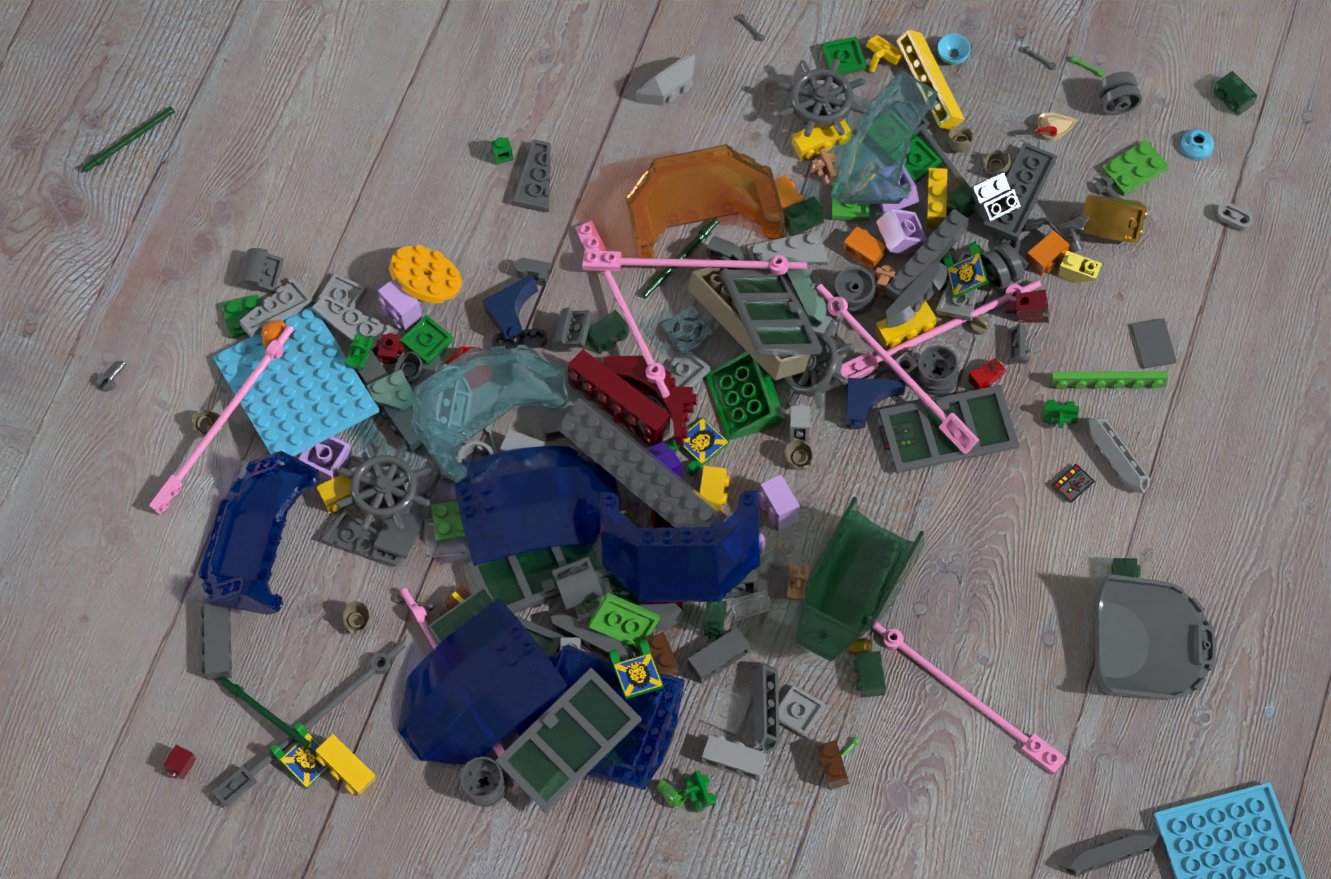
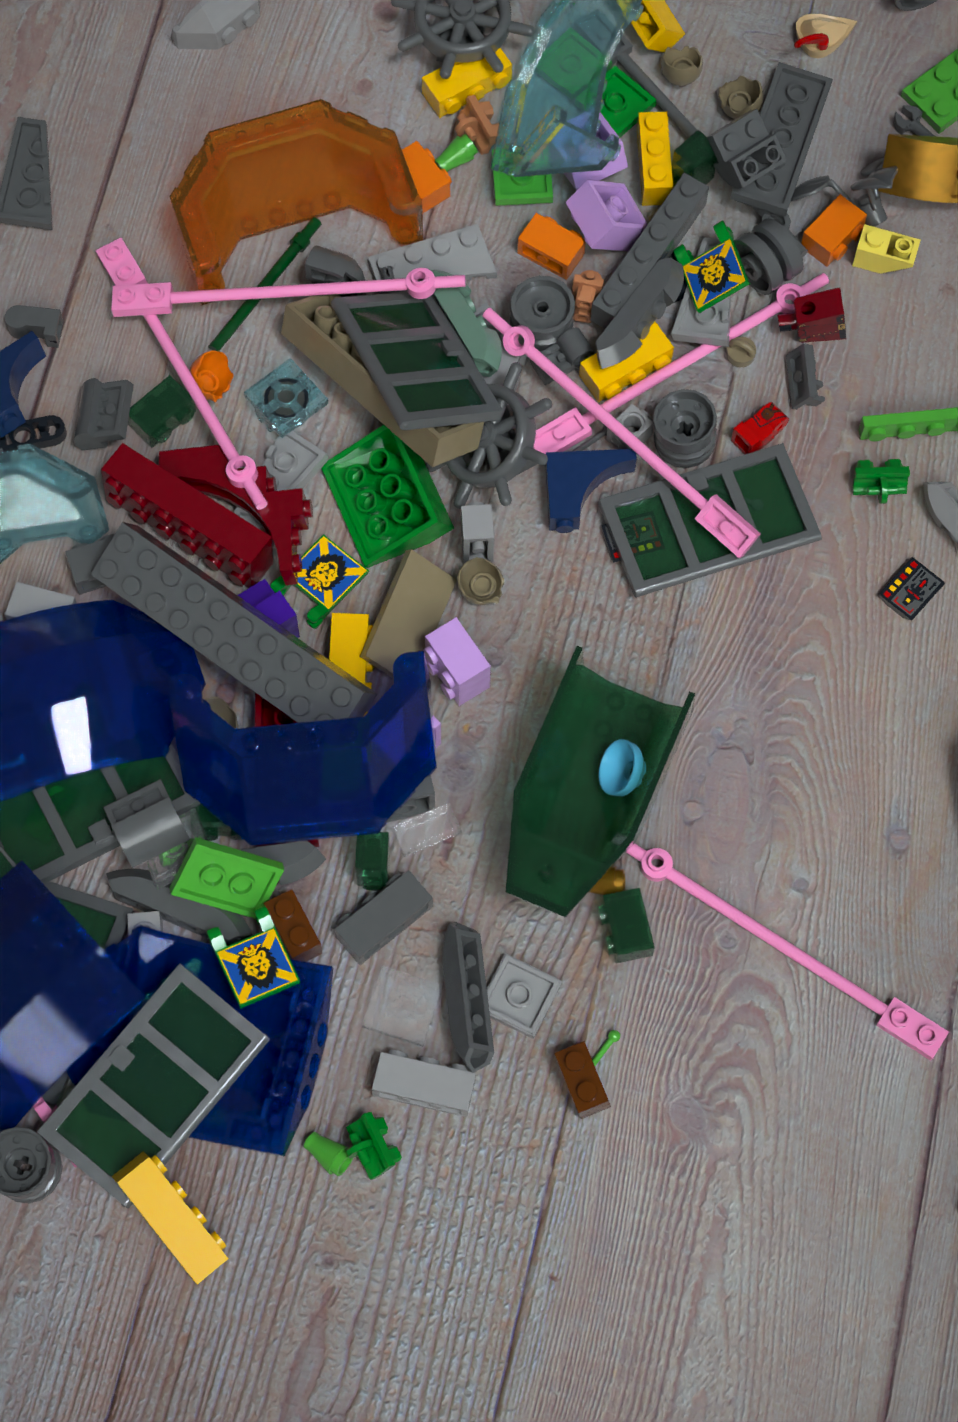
camera: 10 degrees left, 5 degrees up
clear green brick [781,196,824,237] -> none
nougat hips [787,564,809,601] -> none
none -> yellow brick [112,1151,229,1284]
none -> orange hair [189,350,234,403]
none -> dark tan tile [360,549,457,687]
none -> bright green cone [435,134,478,172]
none -> dark grey plate [530,327,596,385]
none -> medium azure piece [599,739,646,797]

